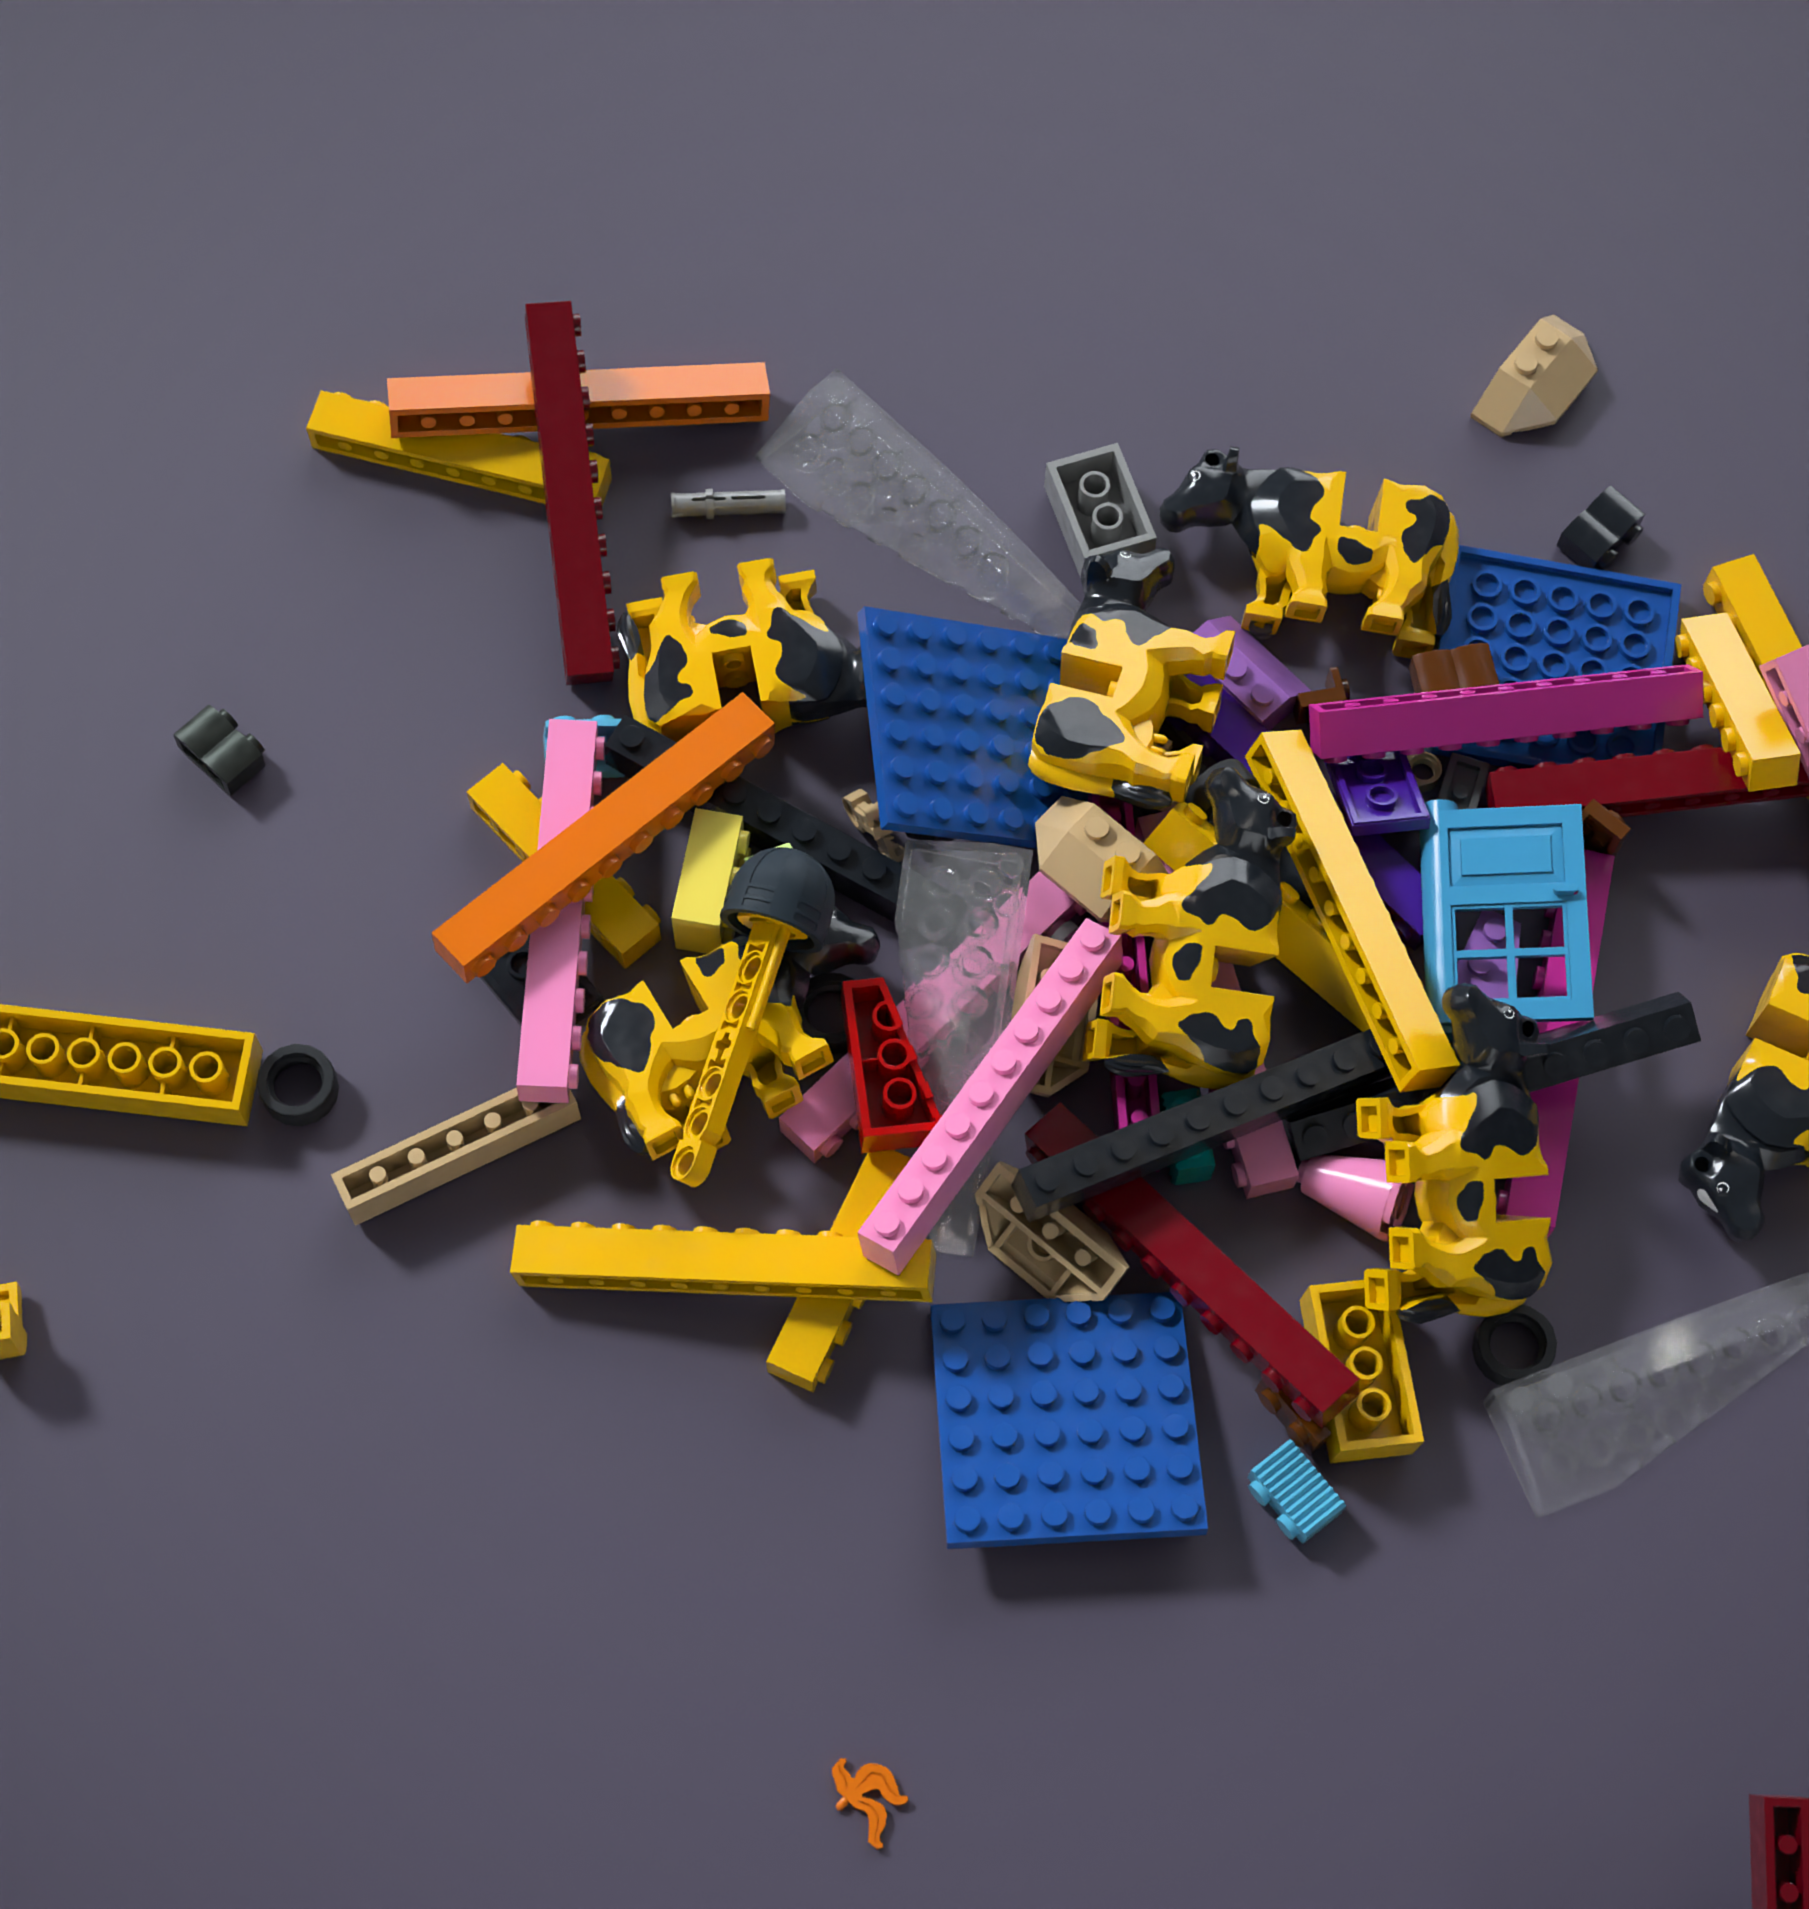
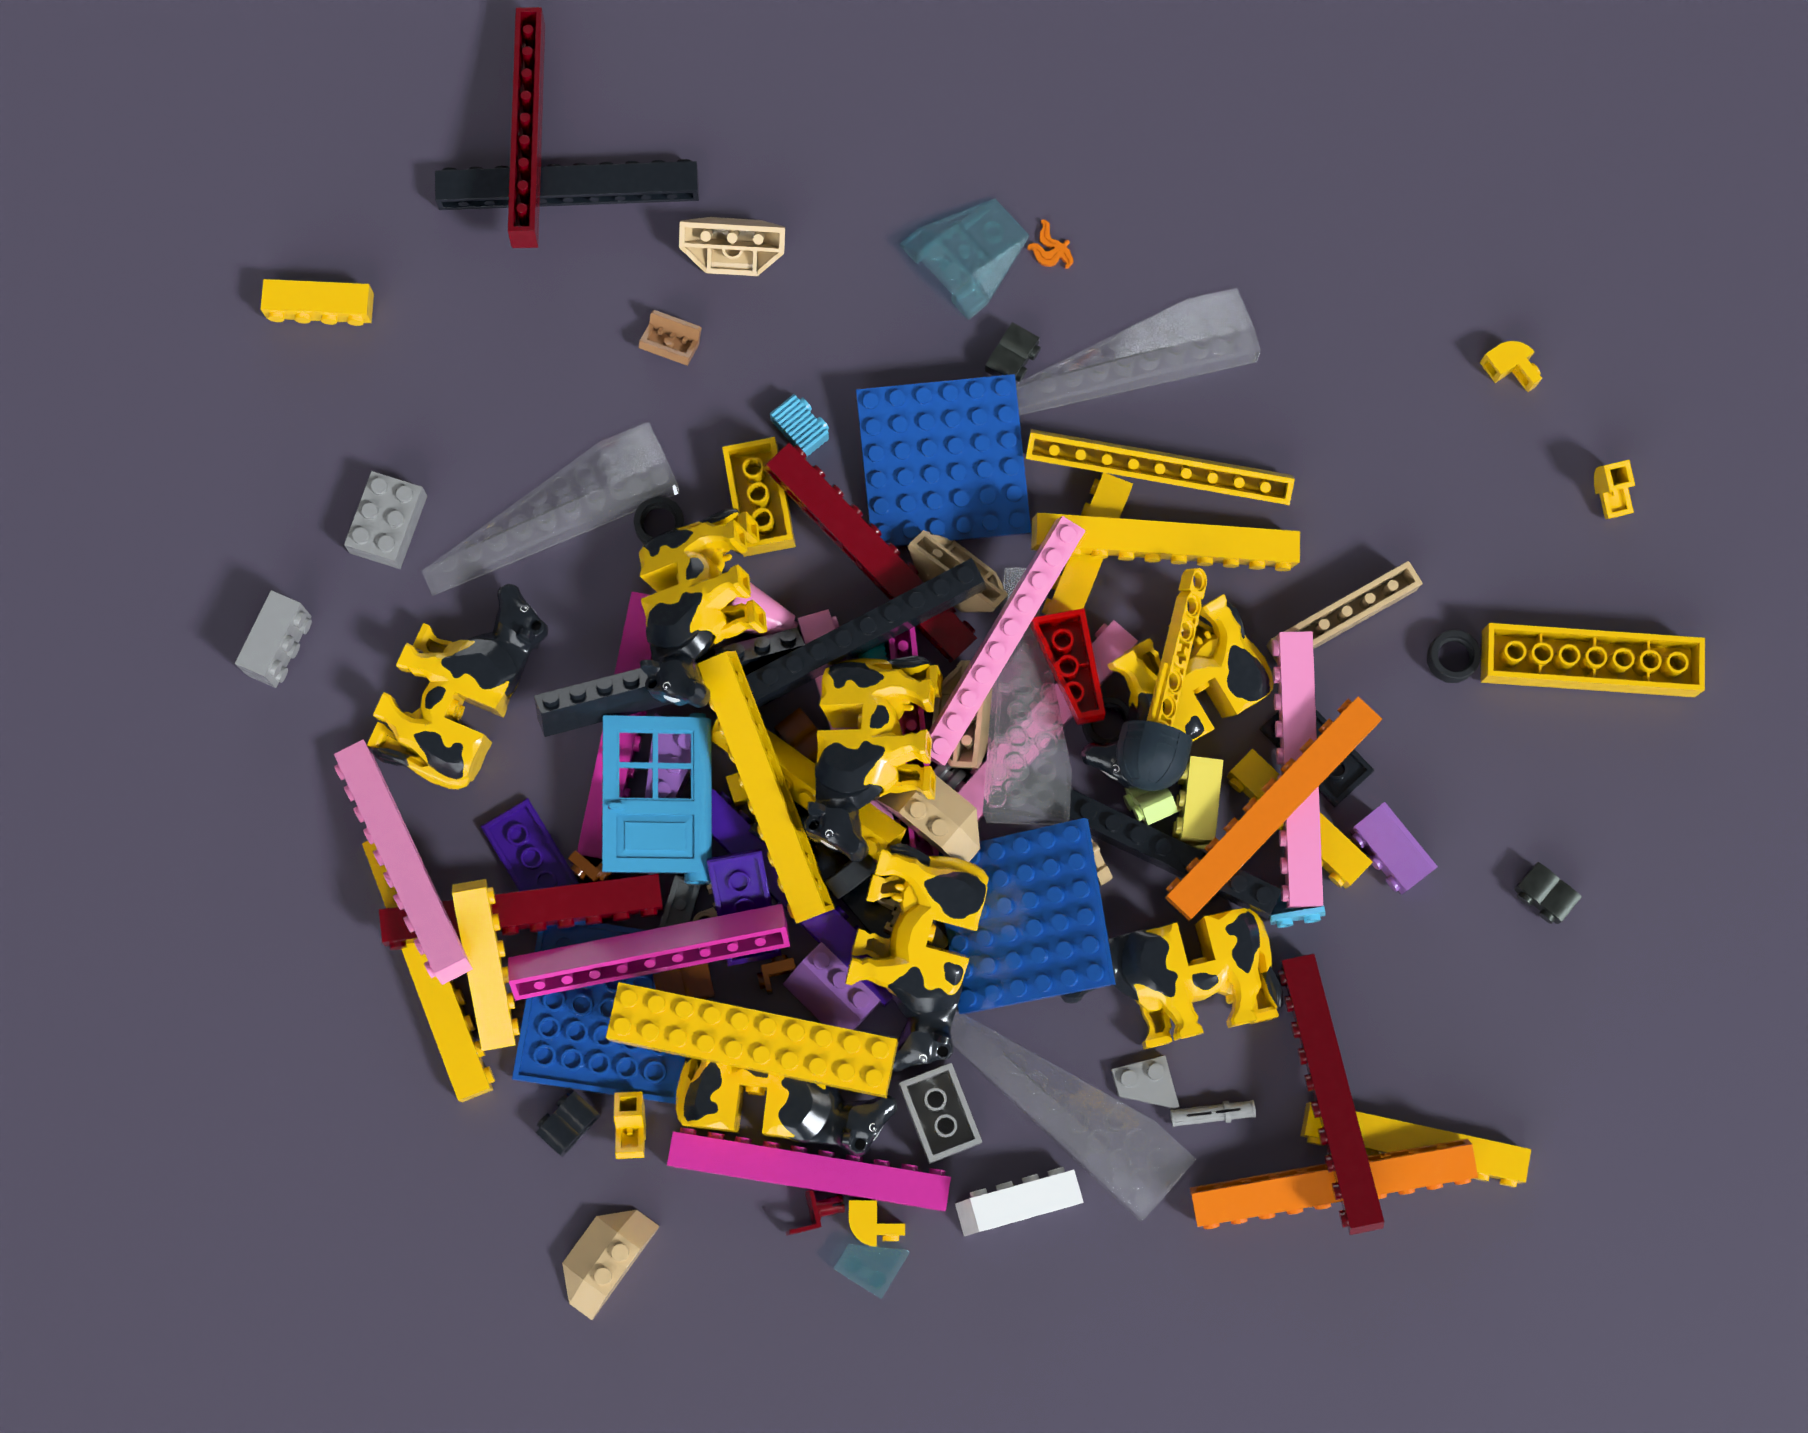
camera: 175 degrees right, 10 degrees up
none -> dark purple tile [481,798,580,891]
none -> yellow brick [606,982,898,1098]
none -> yellow brick [614,1091,646,1159]
none -> medium nougat bracket [639,310,702,366]
none -> dark pink brick [667,1127,951,1212]
none -> tan wedge [679,217,785,276]
none -> reddish brown brick [774,707,818,764]
none -> dark red bracket [786,1189,845,1236]
none -> clear light blue wing [834,1244,910,1299]
none -> yellow brick [849,1200,905,1247]
none -> clear light blue wedge [900,199,1029,320]
none -> white wedge [955,1167,1084,1236]
none -> pearl dark grey brick [985,322,1041,383]
none -> clear wedge [1016,288,1261,415]
none -> yellow brick [1026,429,1295,505]
none -> light grey wing [1111,1056,1180,1109]
none -> medium lavender slope [1350,802,1438,895]
none -> yellow brick [1480,341,1542,392]

